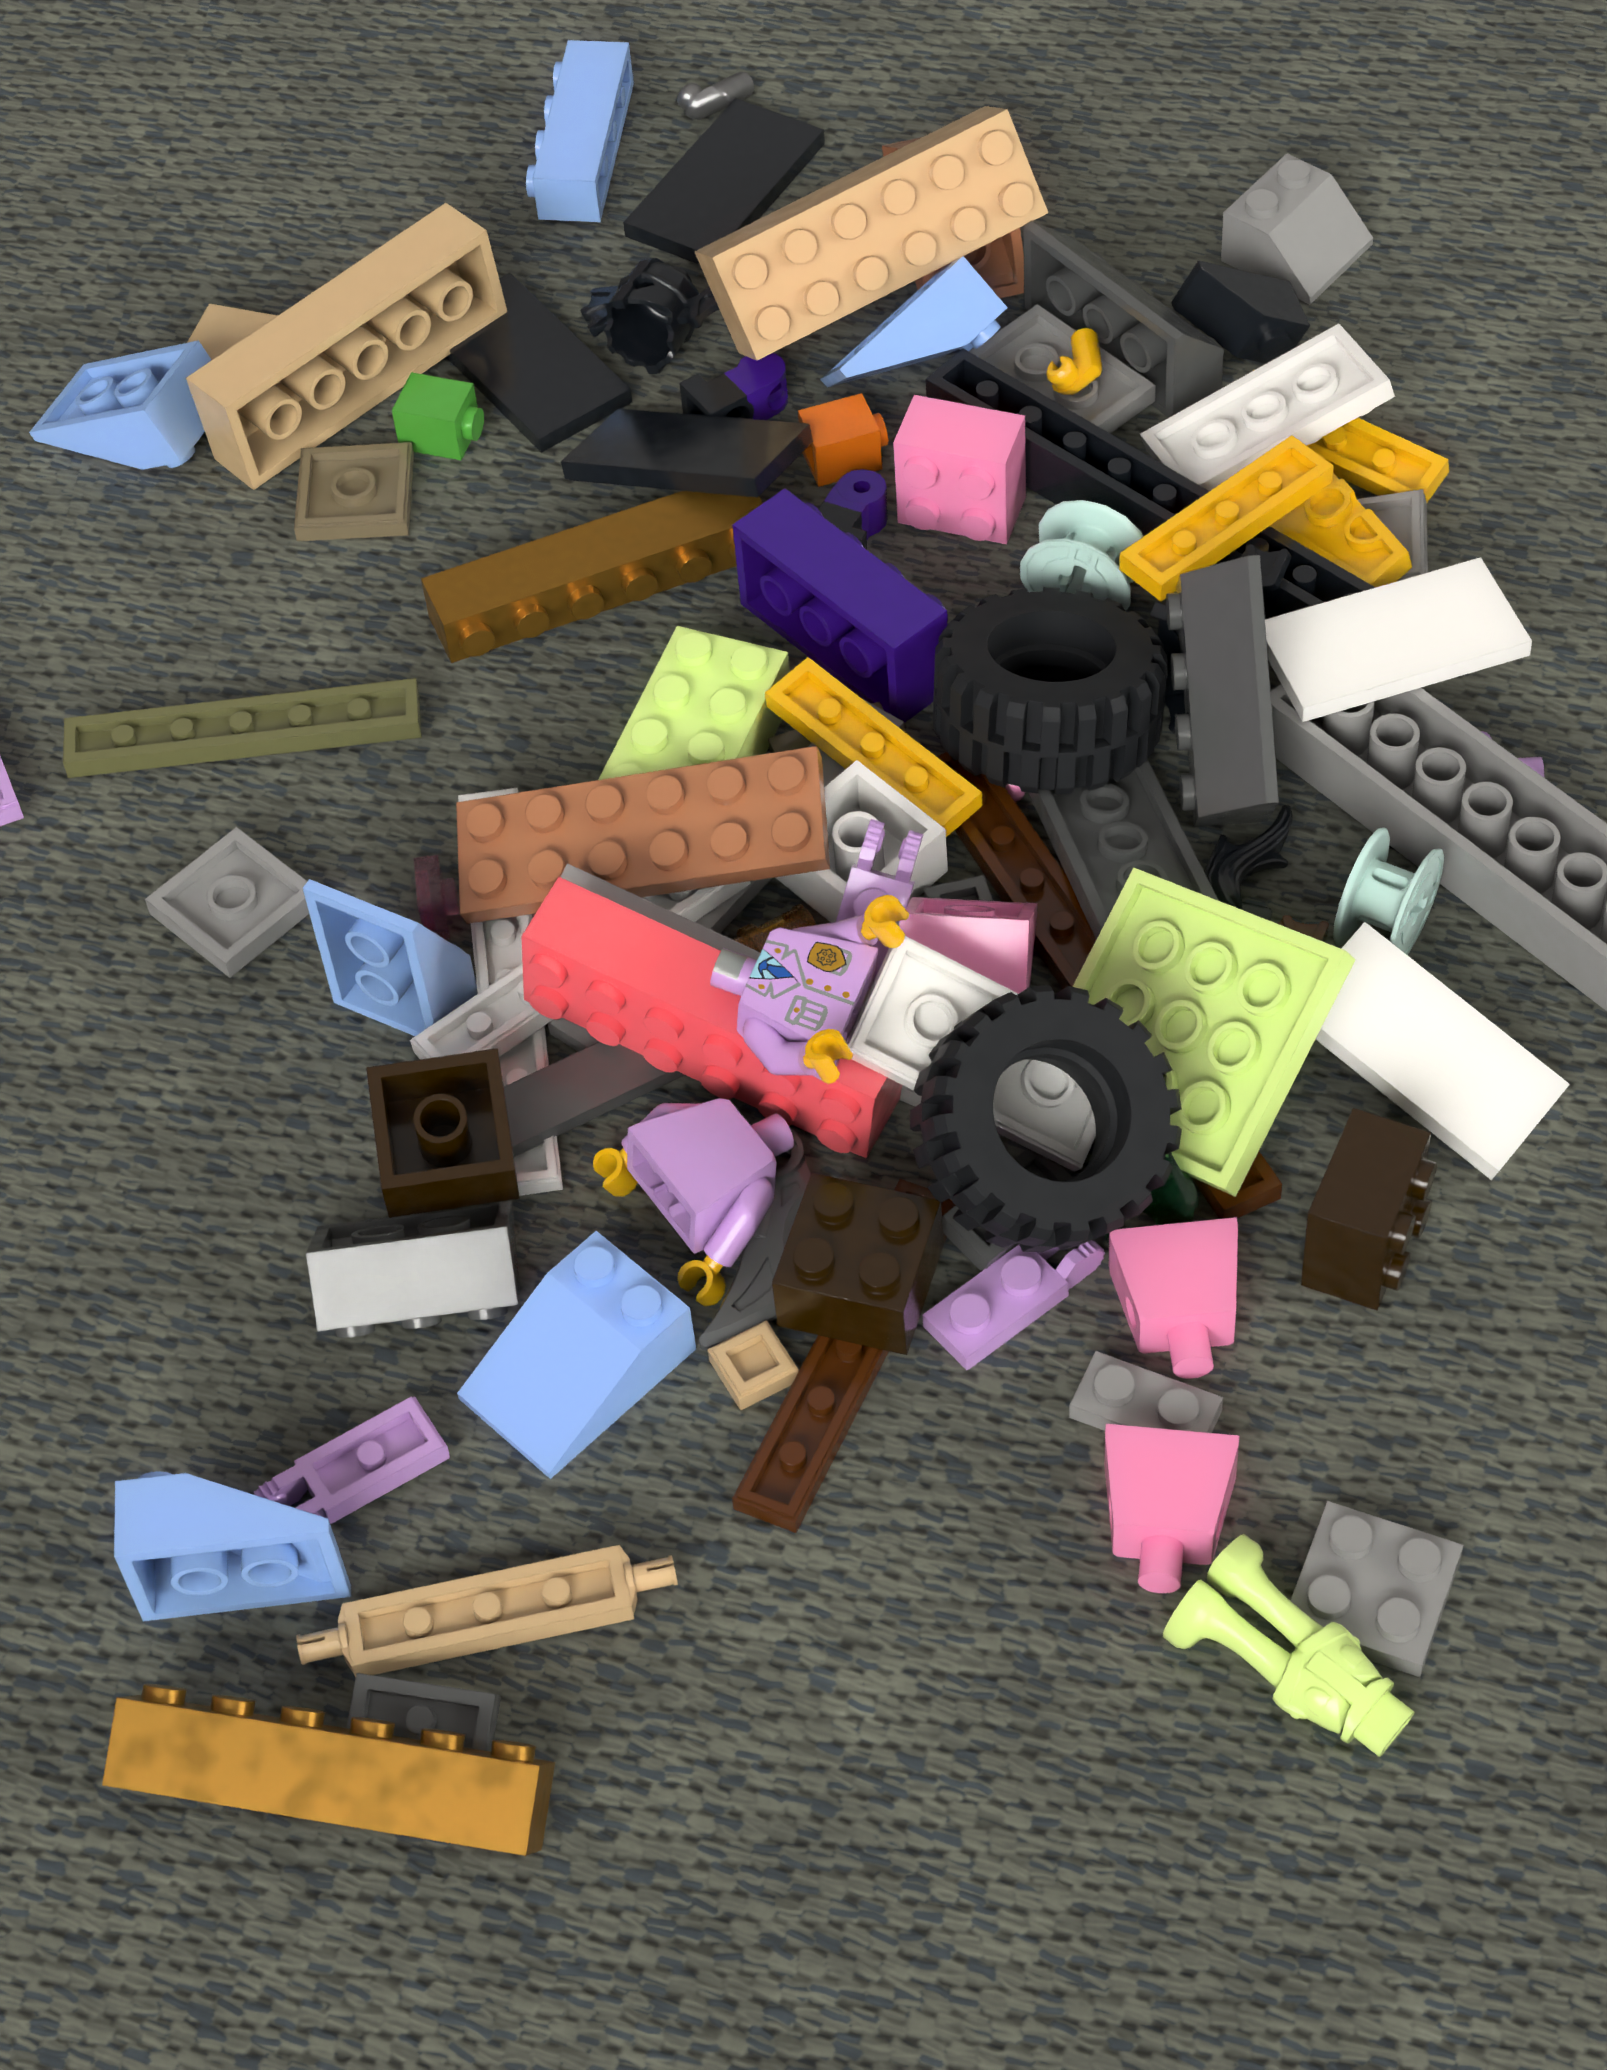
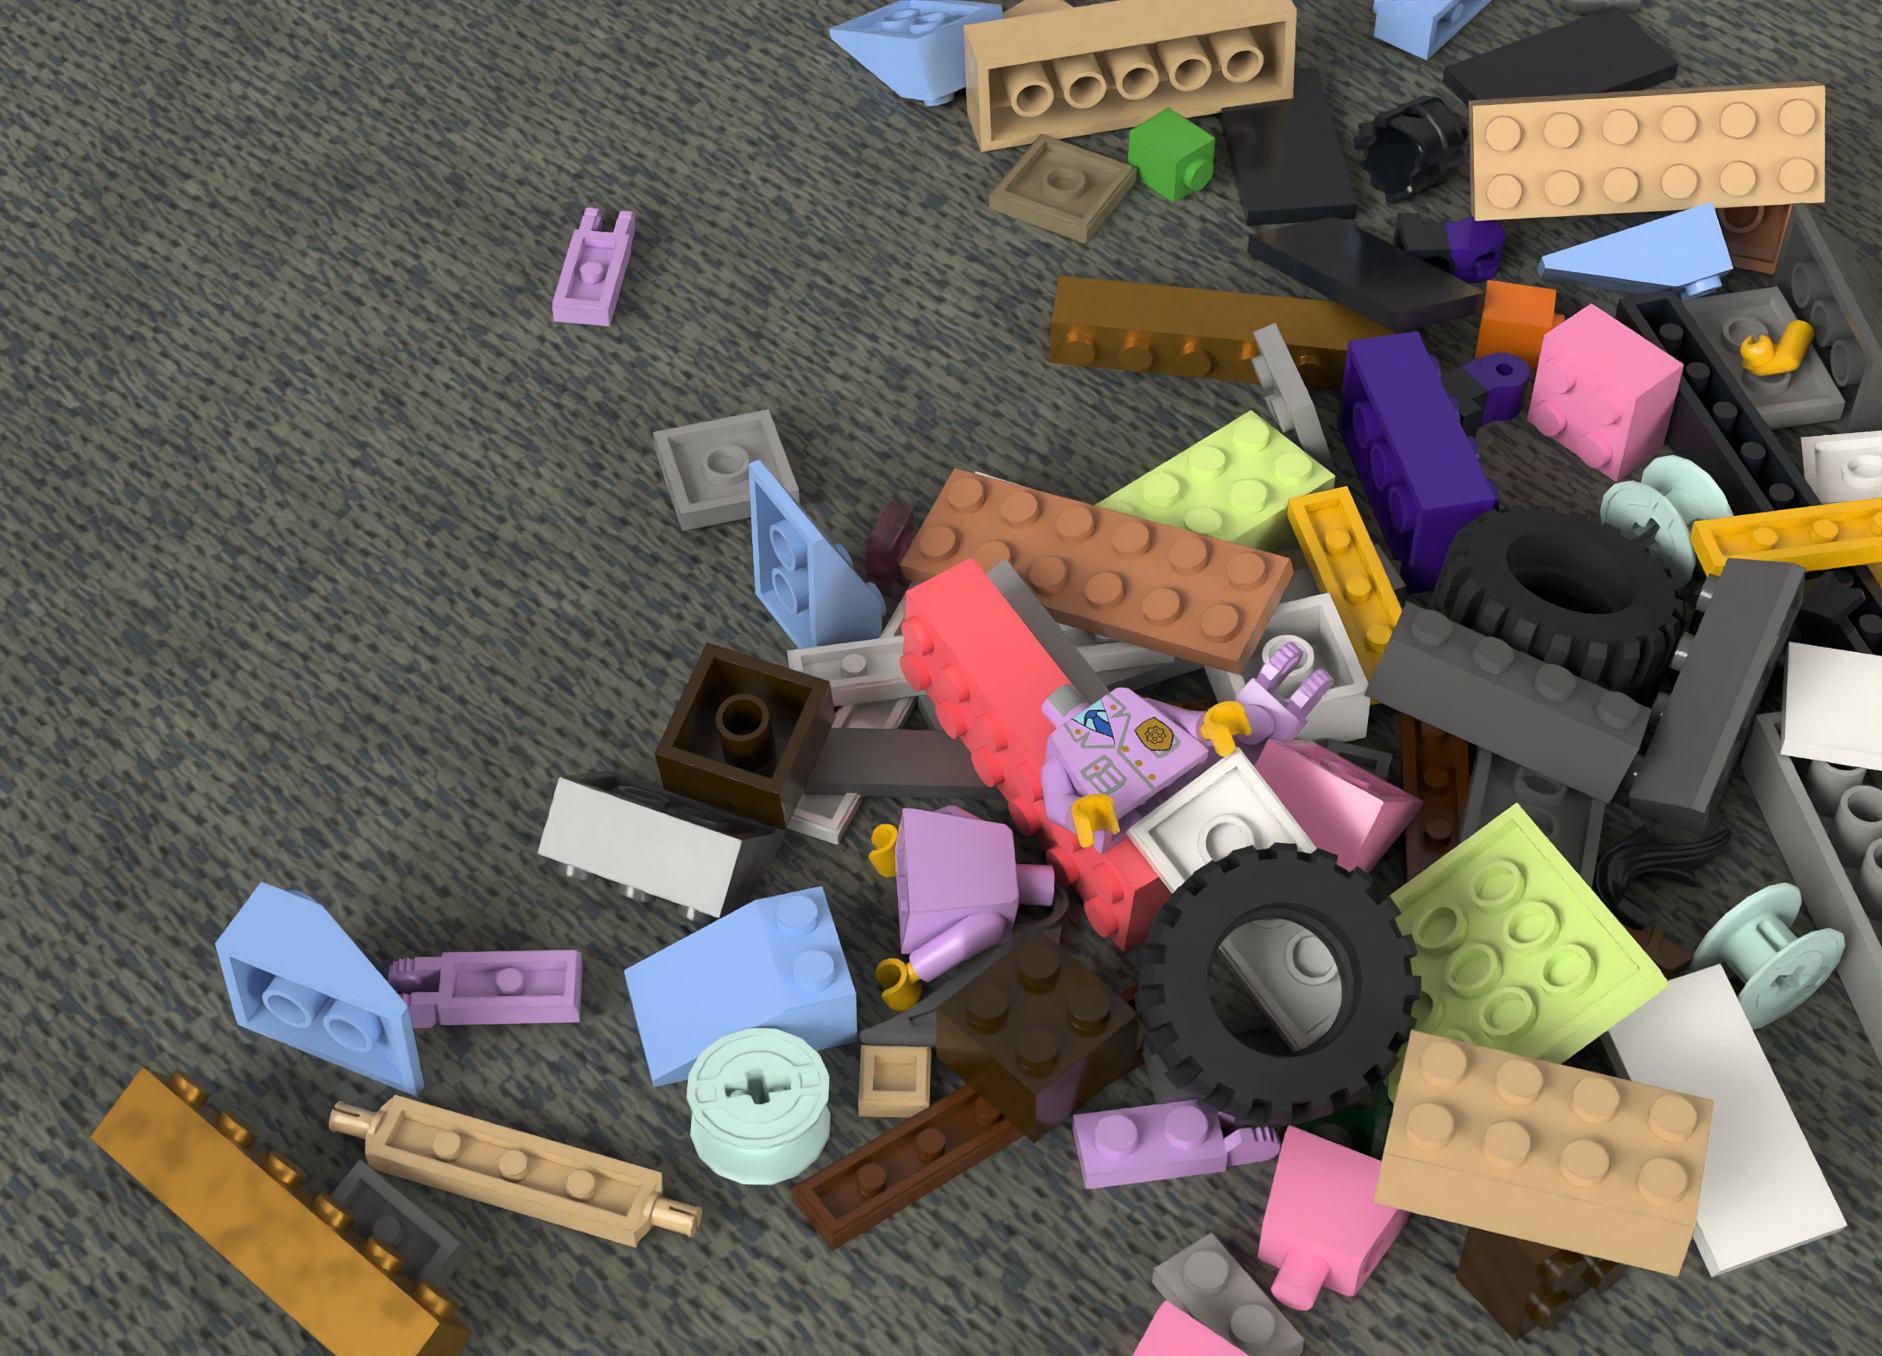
camera: 25 degrees right, 5 degrees down
olive plate [63,678,422,778] -> none
none -> light aqua piece [687,1028,831,1185]
none -> light grey plate [1251,323,1338,481]
none -> dark grey brick [1364,601,1652,804]
none -> tan brick [1373,1030,1714,1277]

